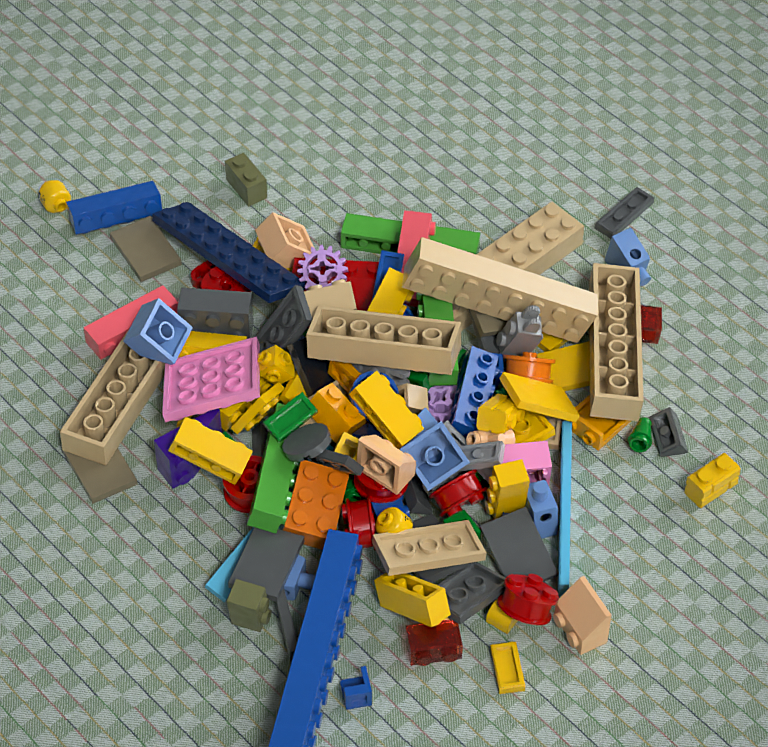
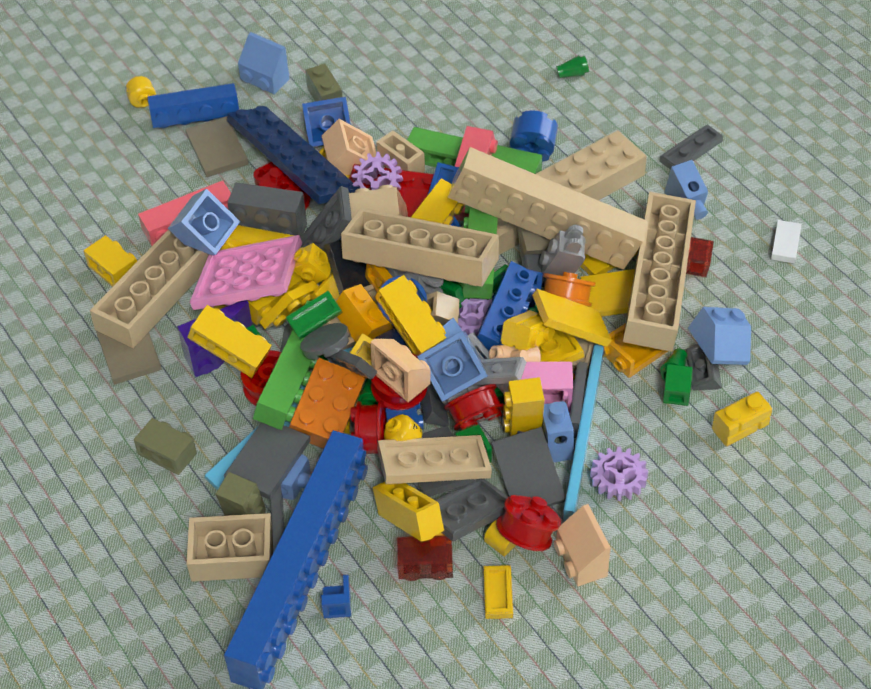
camera: 10 degrees right, 0 degrees up
none -> yellow brick [83,235,137,287]
none -> olive brick [133,418,197,475]
none -> tan brick [187,513,273,581]
none -> medium blue slope [238,32,290,94]
none -> blue slope [302,97,351,147]
none -> tan brick [376,130,425,173]
none -> blue brick [510,110,558,162]
none -> green cone [556,55,589,78]
none -> dark grey tile [570,362,588,438]
none -> lavender gear [590,447,648,501]
none -> green panel [663,365,693,406]
none -> medium blue slope [688,307,751,365]
none -> white tile [771,220,802,264]

